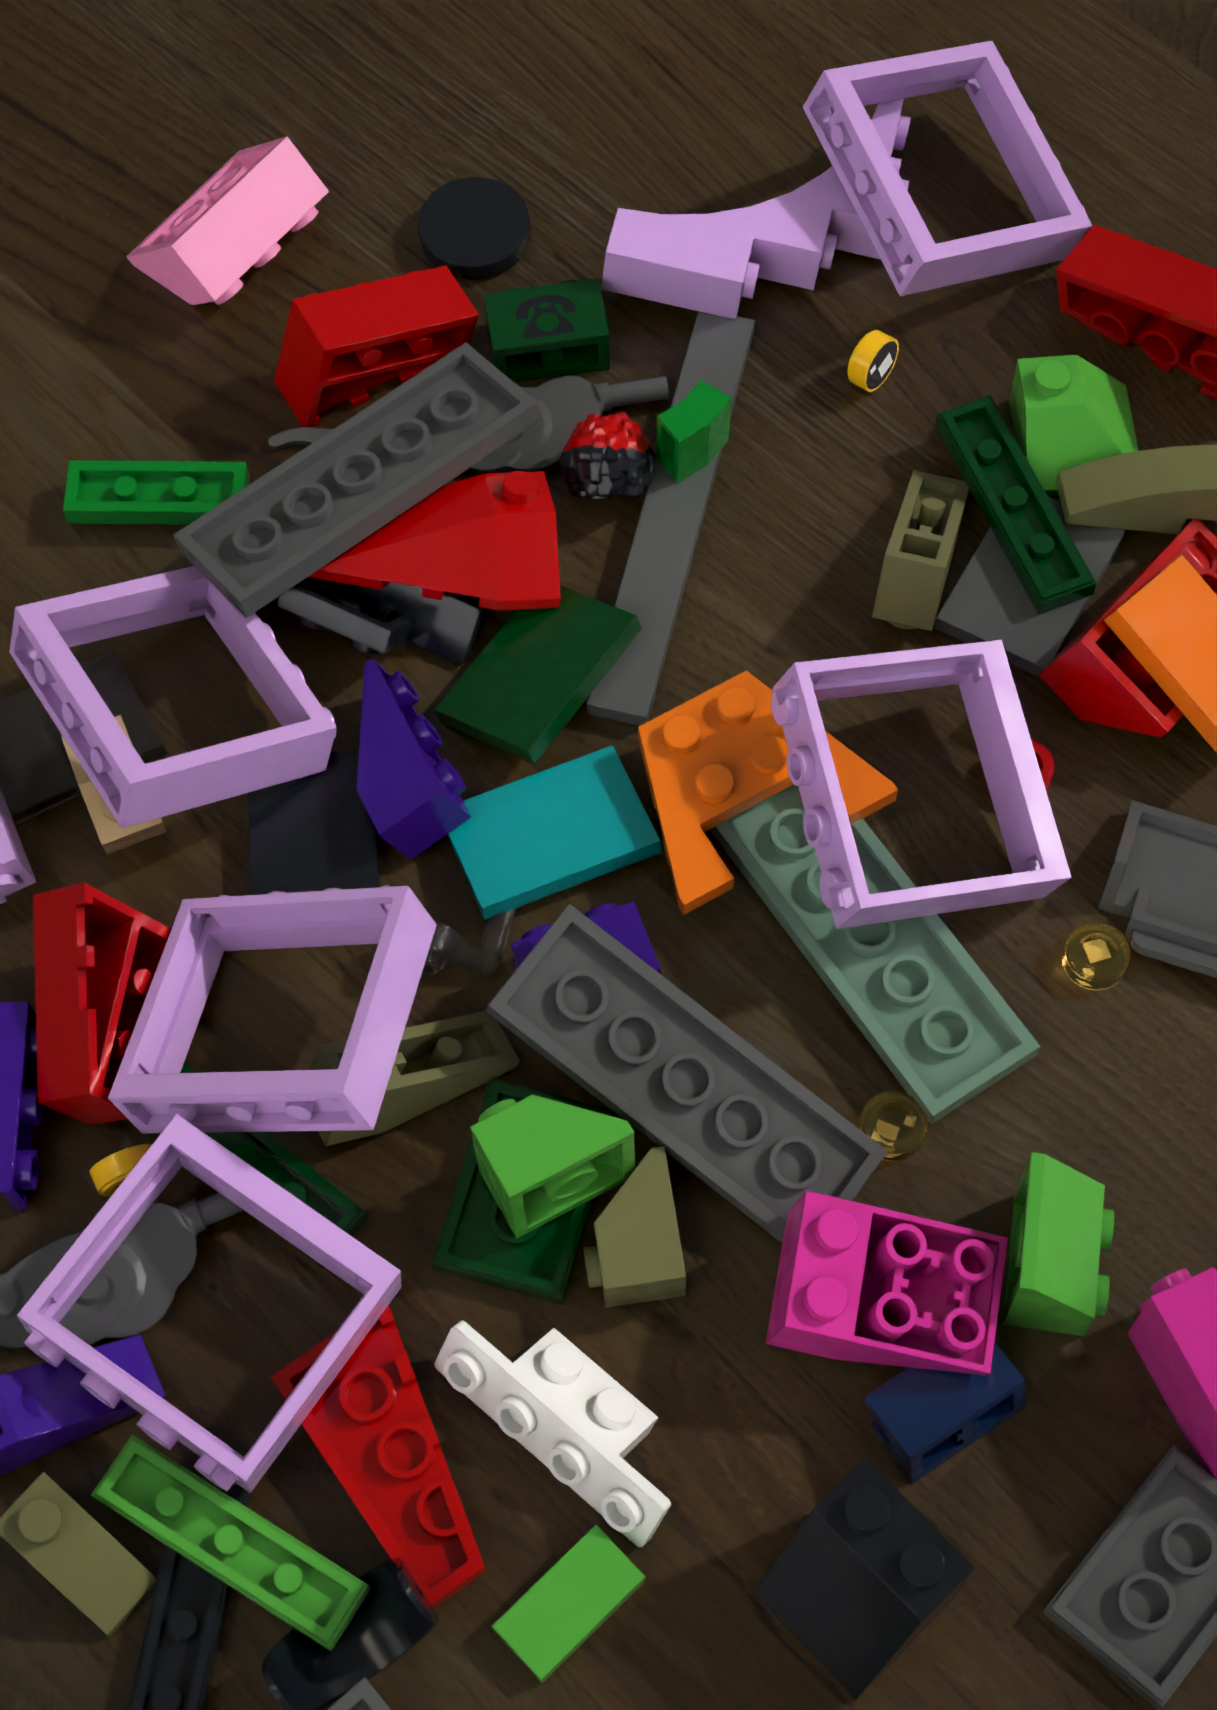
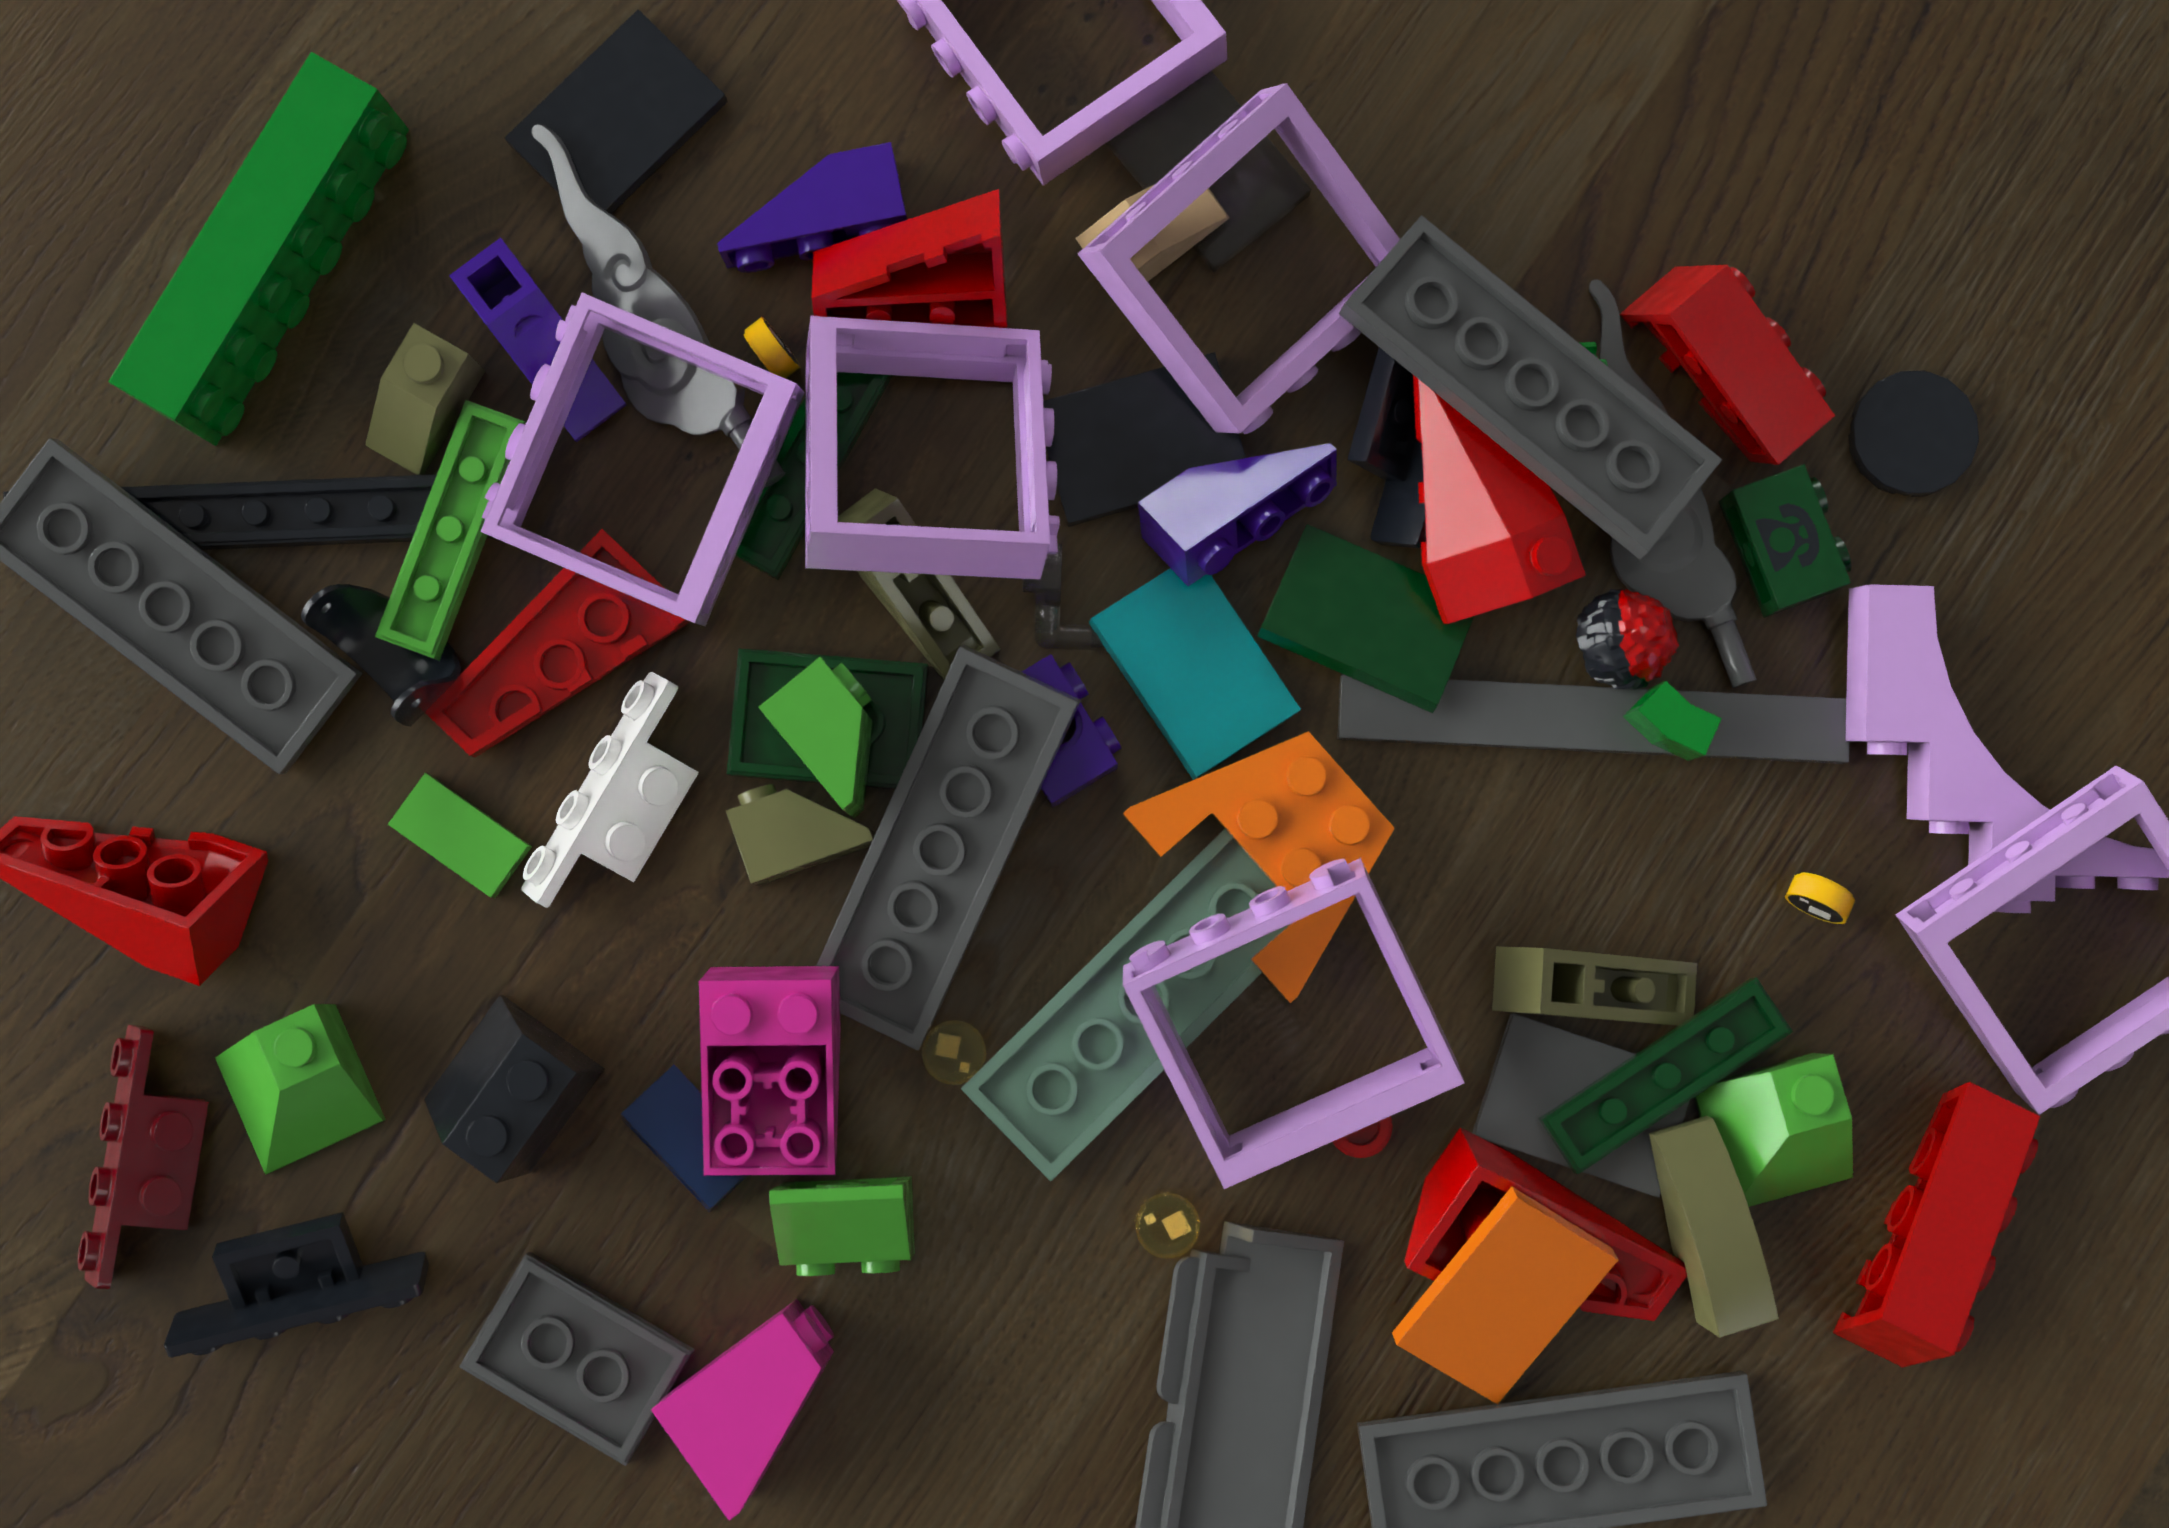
camera: 80 degrees right, 20 degrees up
green plate [63,460,250,525] -> none
bright pink slope [126,136,329,305] -> none

